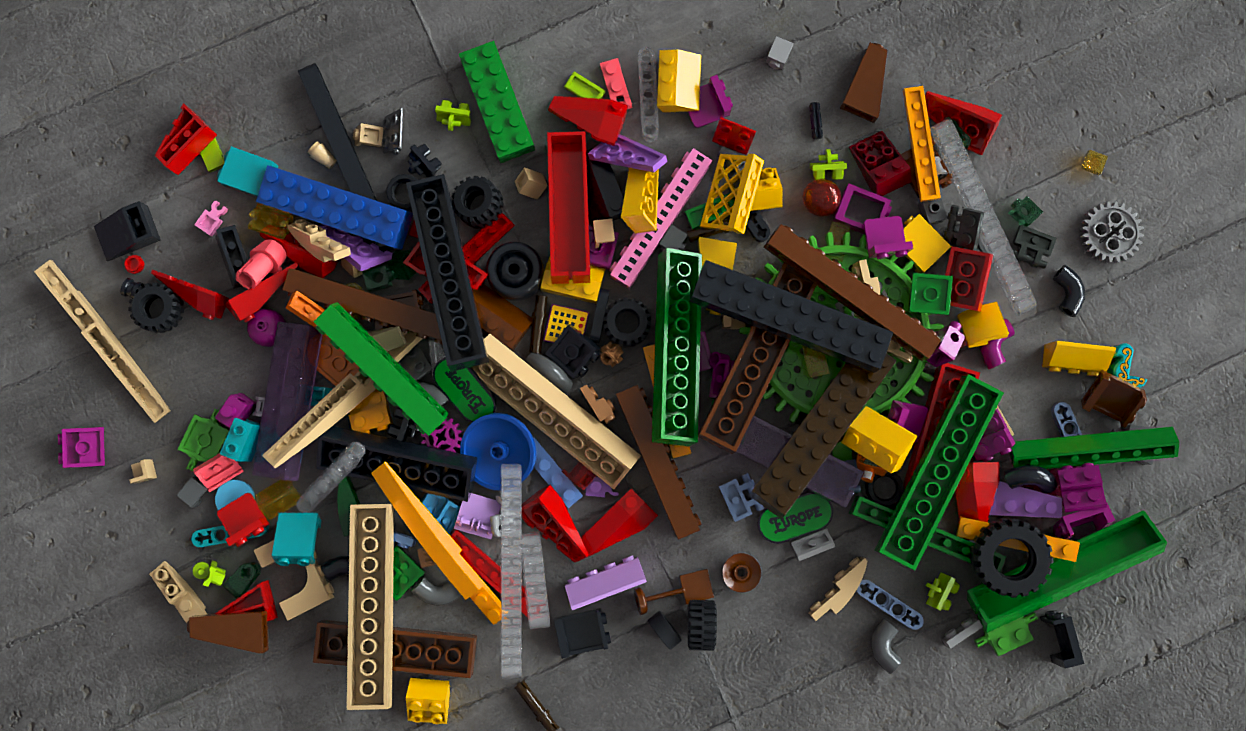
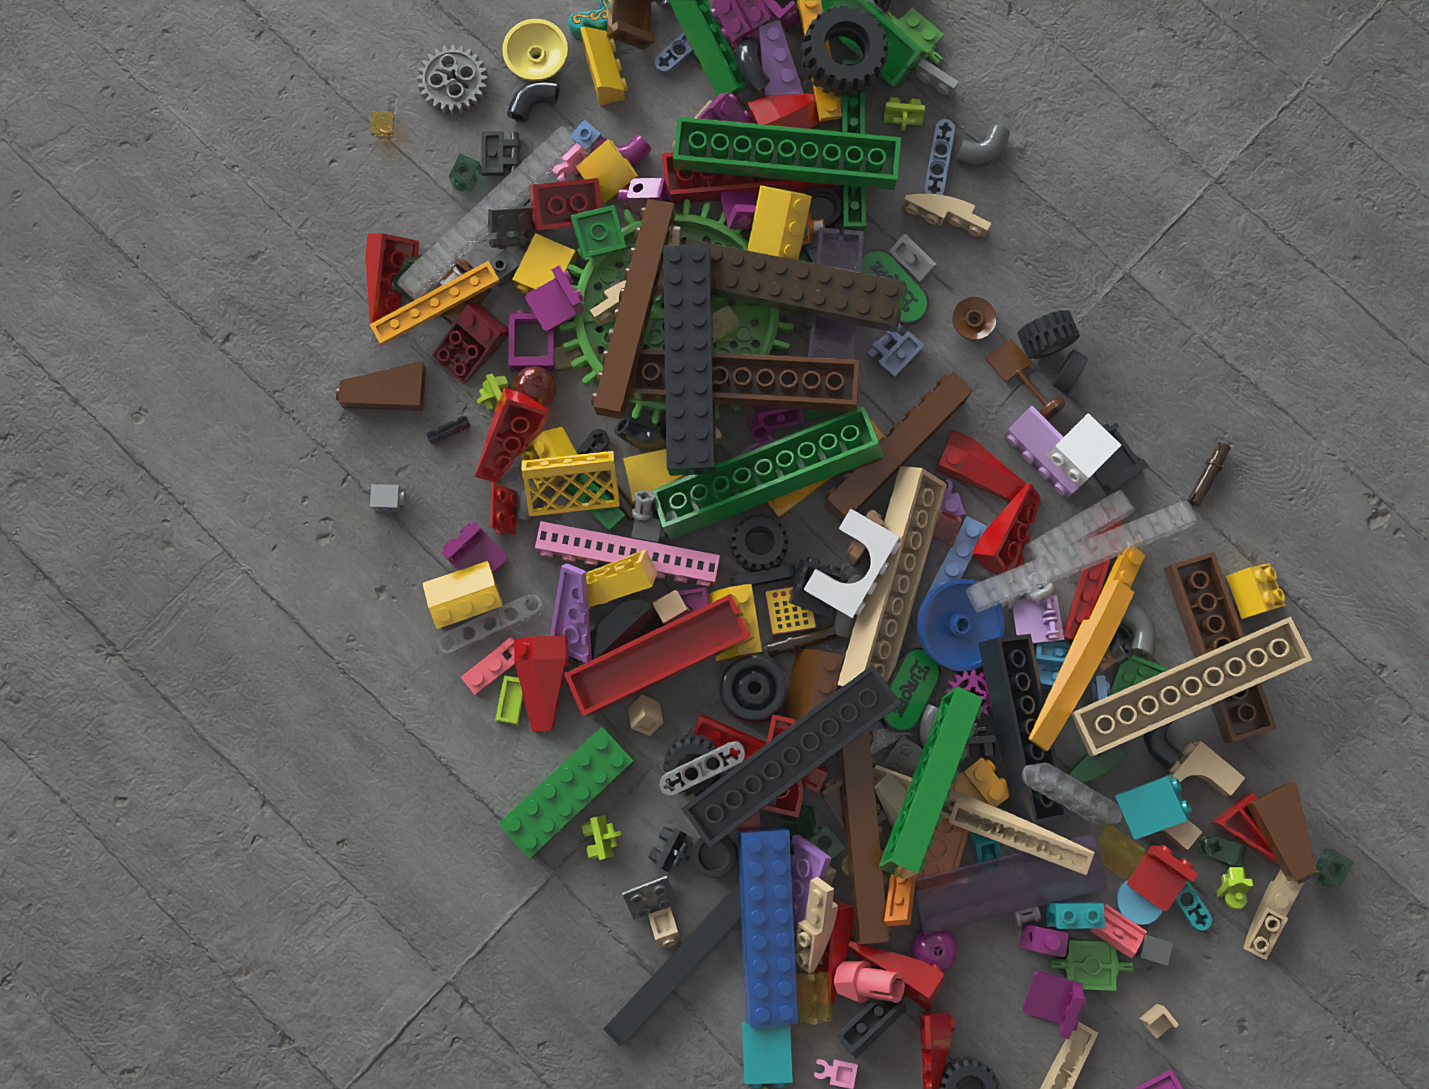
camera: 115 degrees left, 5 degrees down
tan cone [308,141,337,169] -> none
medium nougat gear [600,342,623,367] -> none
none -> red wedge [475,387,550,483]
none -> light yellow dish [503,19,568,81]
none -> bright pink plate [552,143,588,182]
none -> medium blue bracket [571,119,602,150]
none -> black cylinder [614,416,666,450]
none -> light grey bush [632,490,654,520]
none -> light grey beam [660,741,745,795]
none -> white arch [804,509,901,618]
none -> magenta bracket [1023,971,1086,1039]
none -> white panel [1047,414,1121,486]
none -> black beam [1109,625,1132,664]
none -> clear green brick [1313,849,1354,887]

